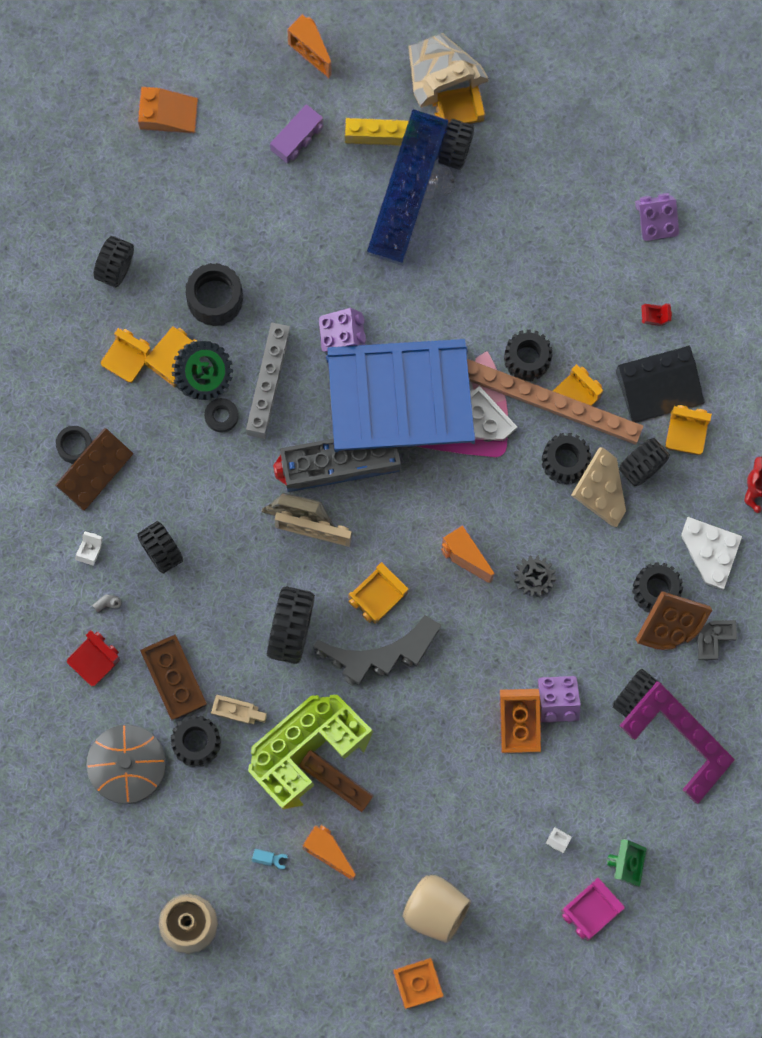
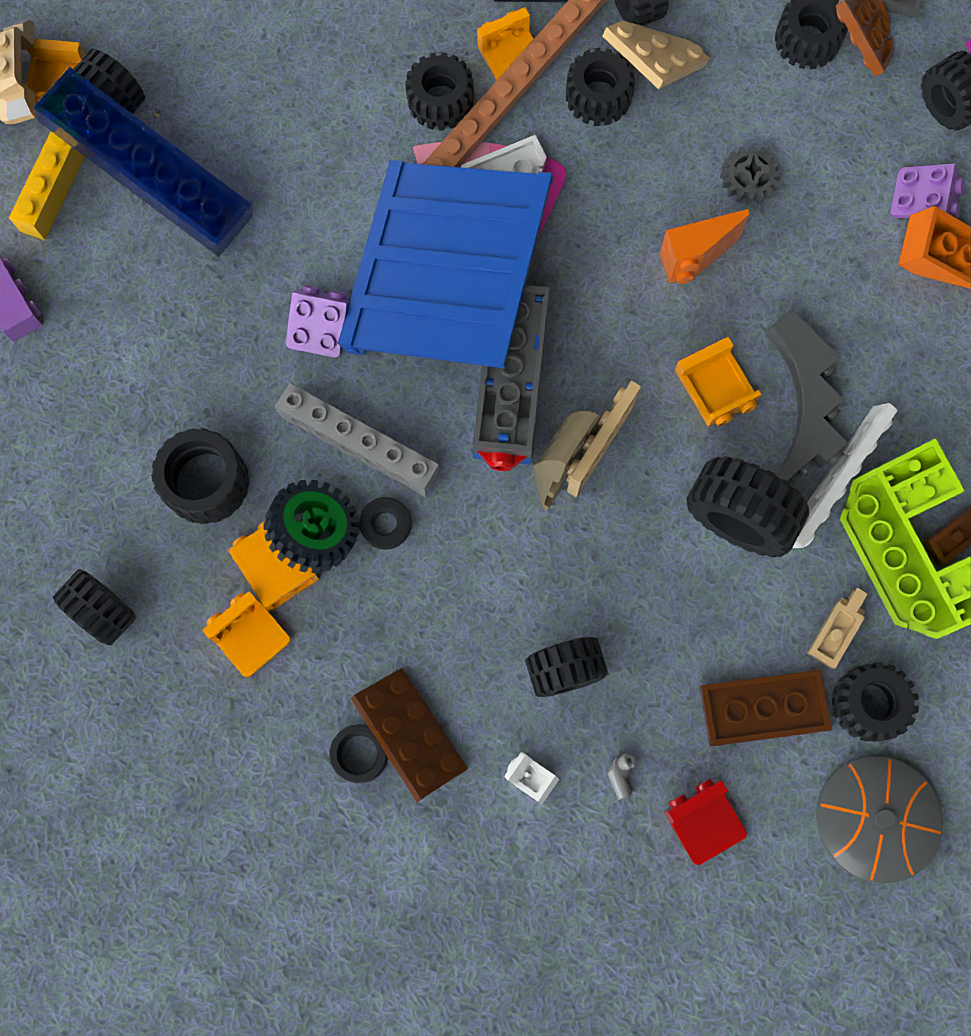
camera: 65 degrees left, 0 degrees up
none -> white plate [793,403,898,548]

